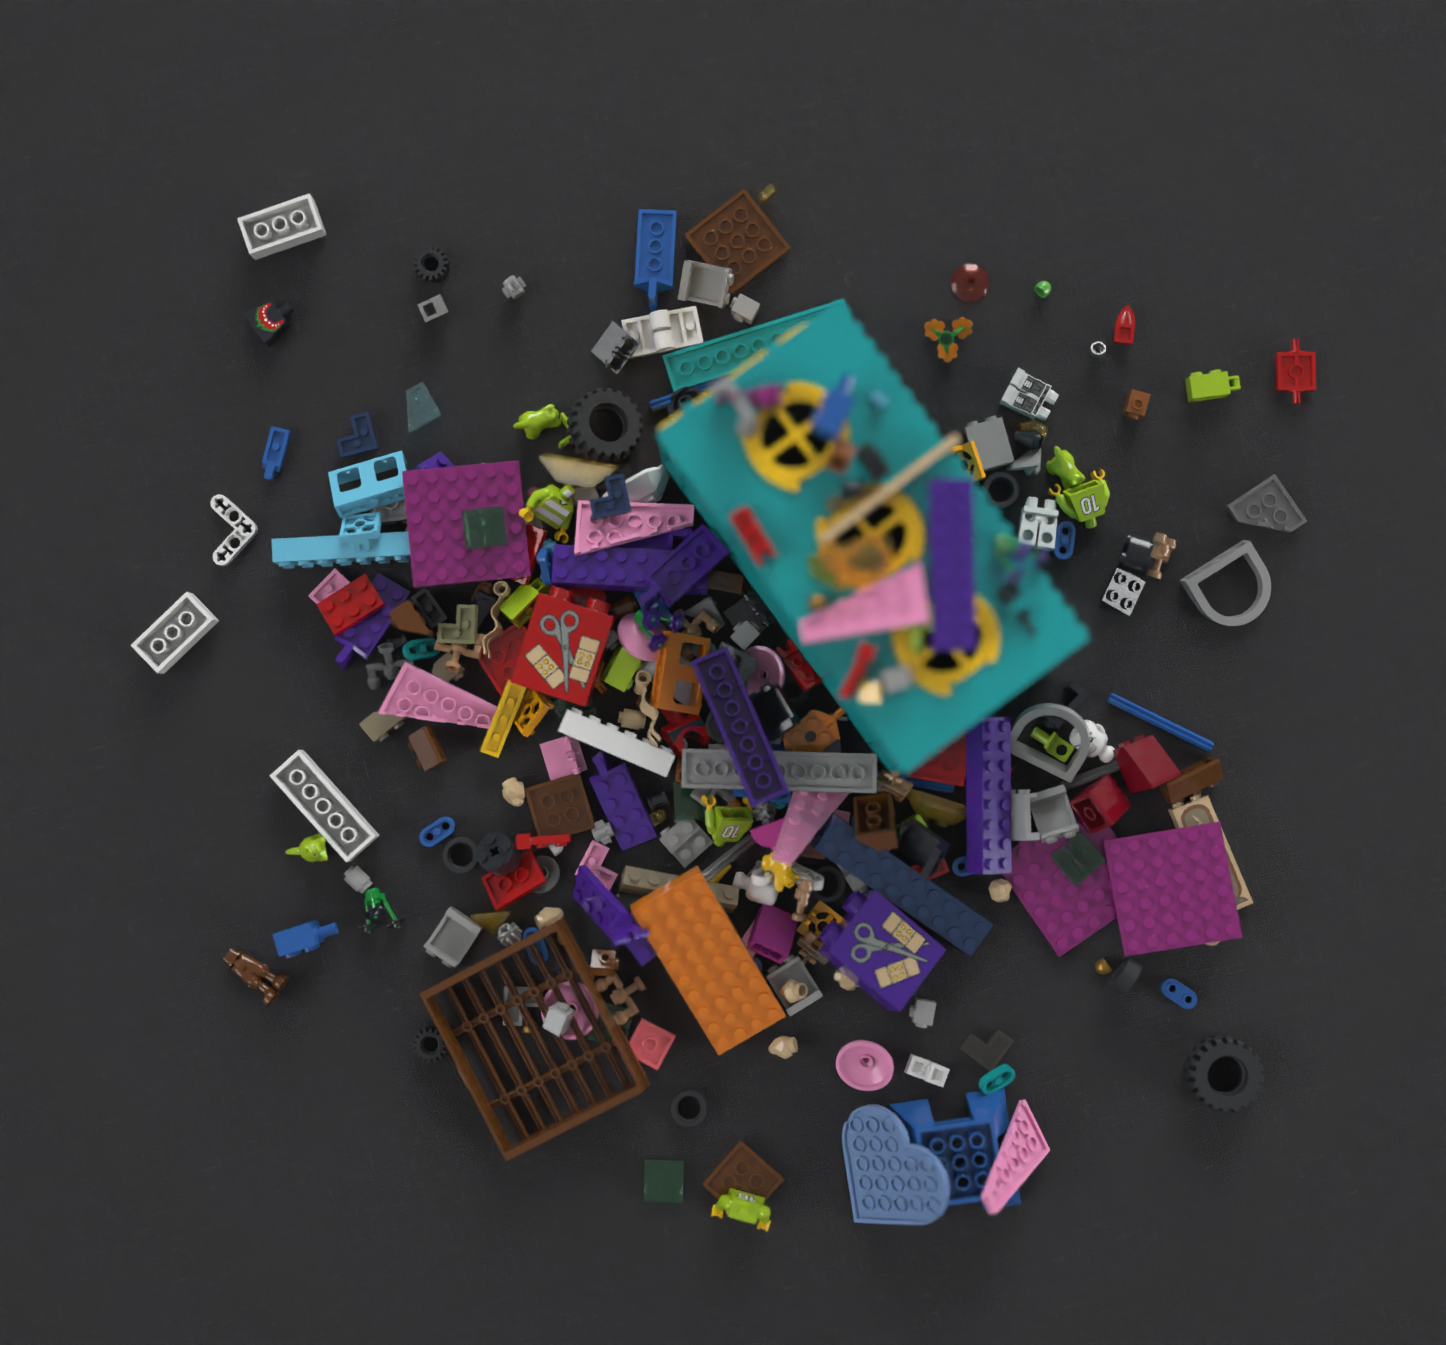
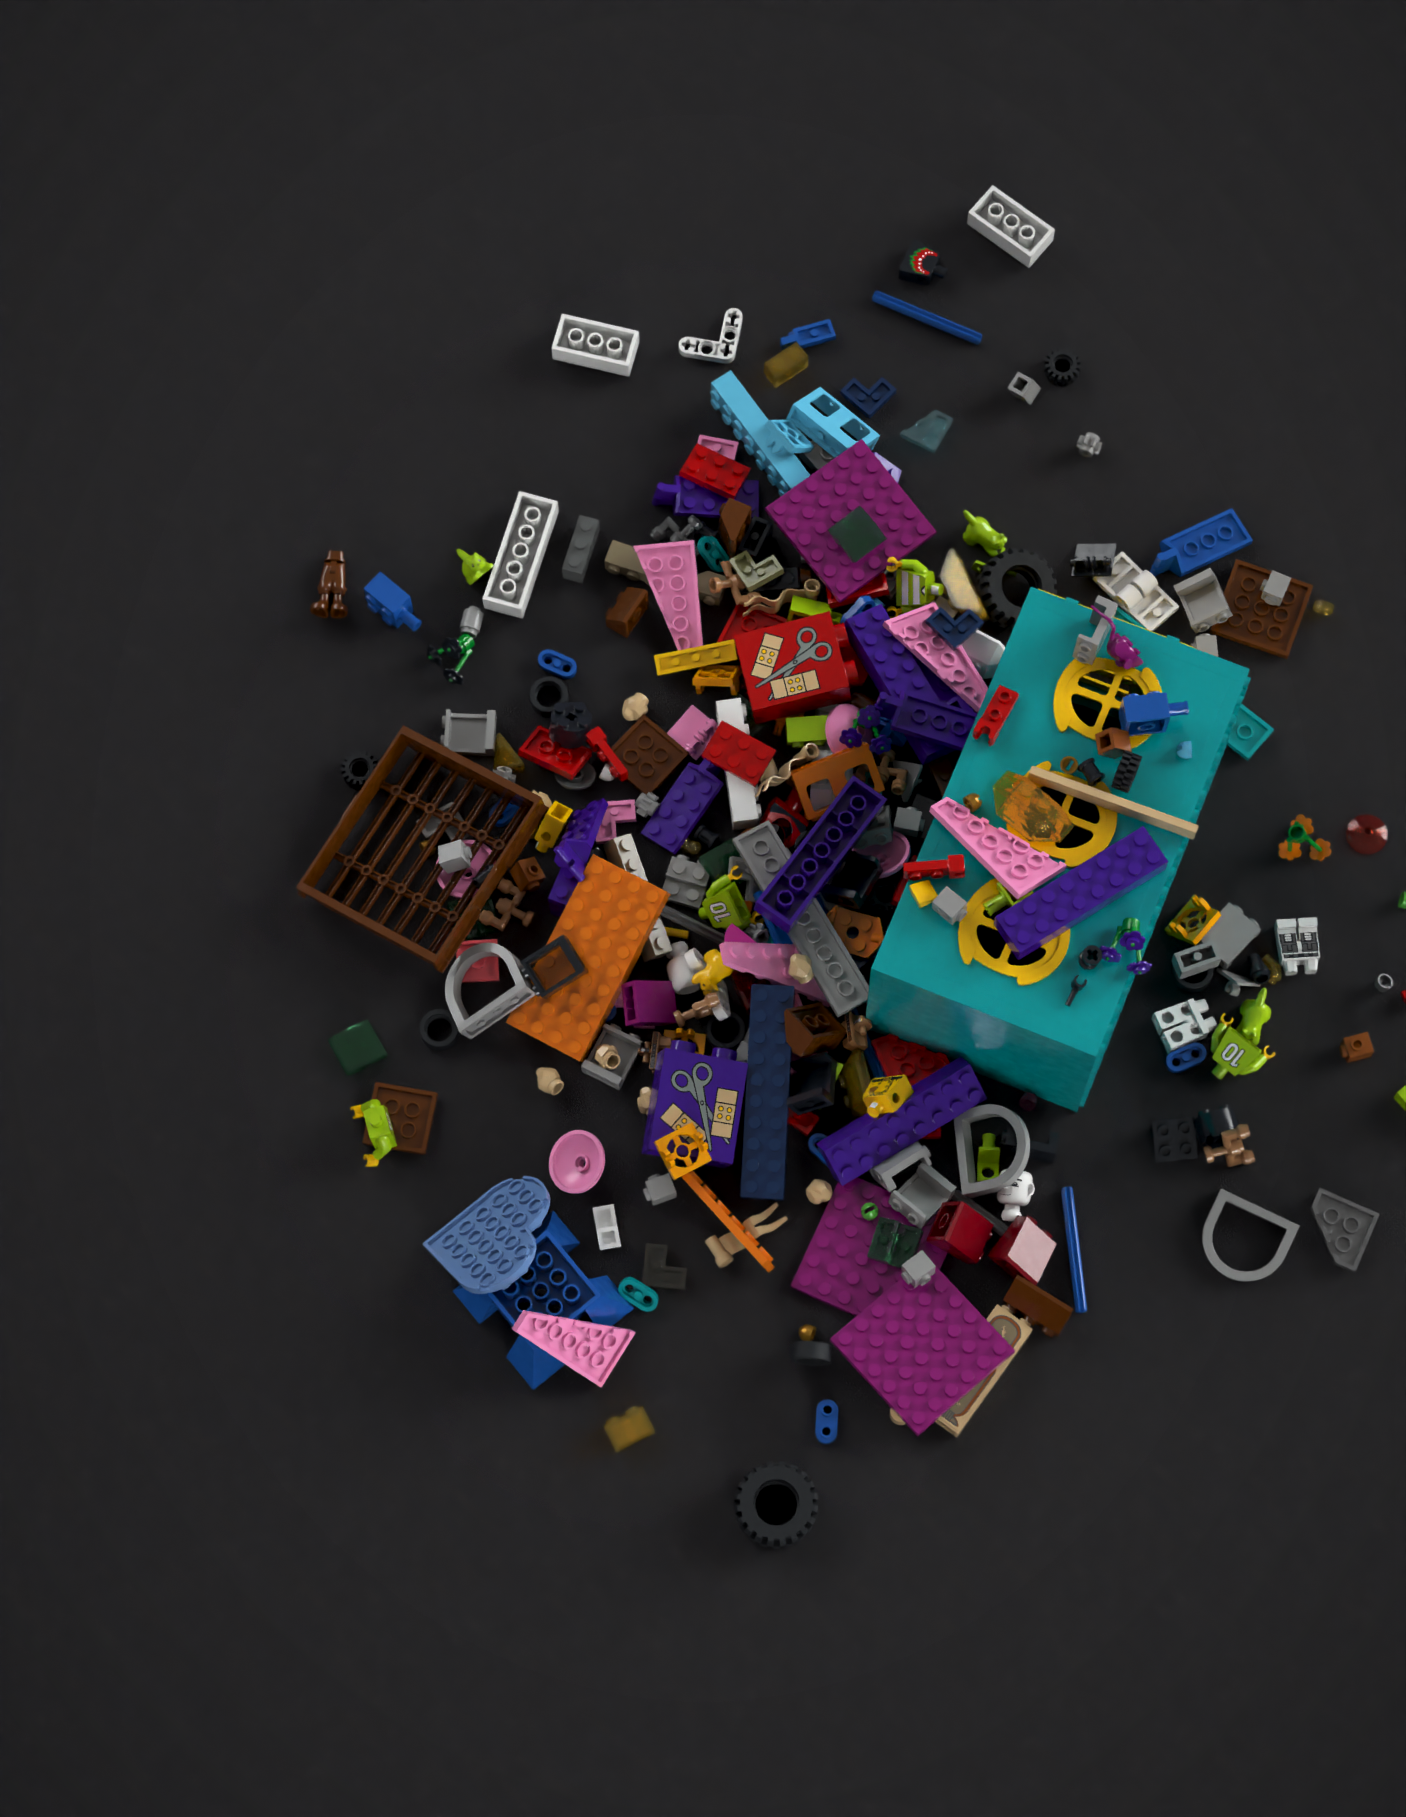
camera: 60 degrees right, 15 degrees down
none -> light grey window [445,943,536,1040]
none -> black pin [472,864,494,889]
none -> black window [521,935,588,999]
none -> yellow torso [534,801,573,853]
none -> dark grey brick [562,515,600,583]
none -> clear yellow brick [604,1406,655,1453]
none -> light orange piece [654,1122,712,1180]
none -> orange plate [681,1170,775,1273]
none -> red plate [701,720,776,787]
none -> tan flag [705,1202,788,1268]
none -> clear yellow brick [764,342,808,388]
none -> tan rock [788,953,814,984]
none -> bright green hinge [861,1202,878,1221]
none -> yellow torso [863,1075,914,1118]
none -> blue axle [872,290,982,345]
none -> light grey brick [901,1250,936,1288]
none -> light grey brick [1171,940,1221,980]
none -> light grey brick [1260,570,1291,606]

